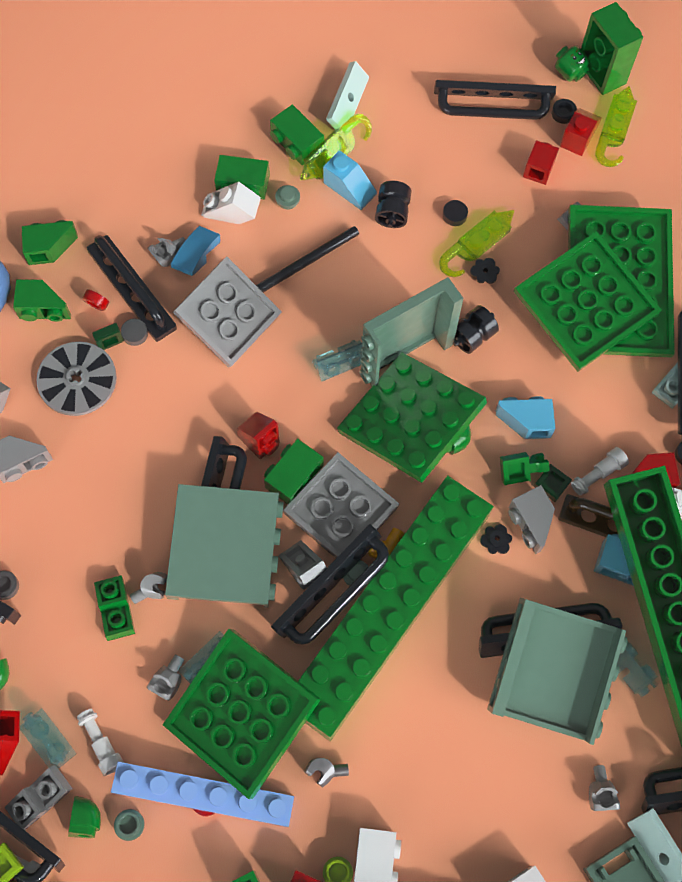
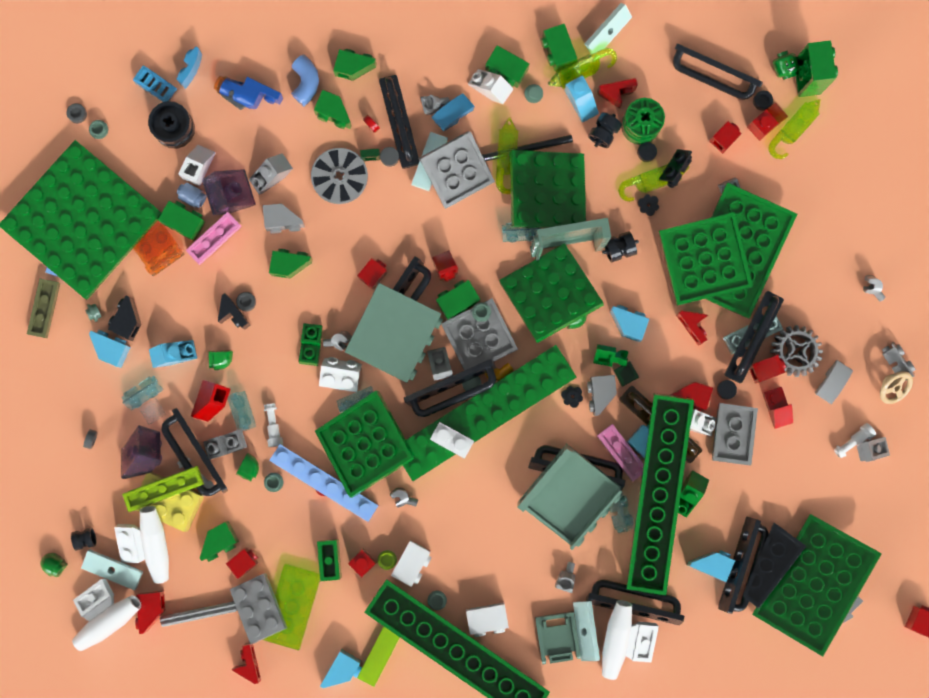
camera: 20 degrees right, 15 degrees up
light grey piece [146,654,185,701] -> none
white piece [571,447,629,496] -> none
none -> green slope [269,249,313,279]
none -> white bracket [319,357,362,392]
none -> red brick [357,258,388,290]
none -> light aqua tile [411,132,448,191]
none -> white brick [430,422,474,459]
none -> sand green plate [472,302,491,322]
none -> clear neon green plate [496,117,519,194]
none -> green plate [510,150,586,228]
none -> red slope [597,78,638,108]
none -> bright pink plate [597,424,643,482]
none -> green wheel [621,98,665,145]
none -> black hinge [659,149,692,188]
none -> red slope [676,311,708,346]

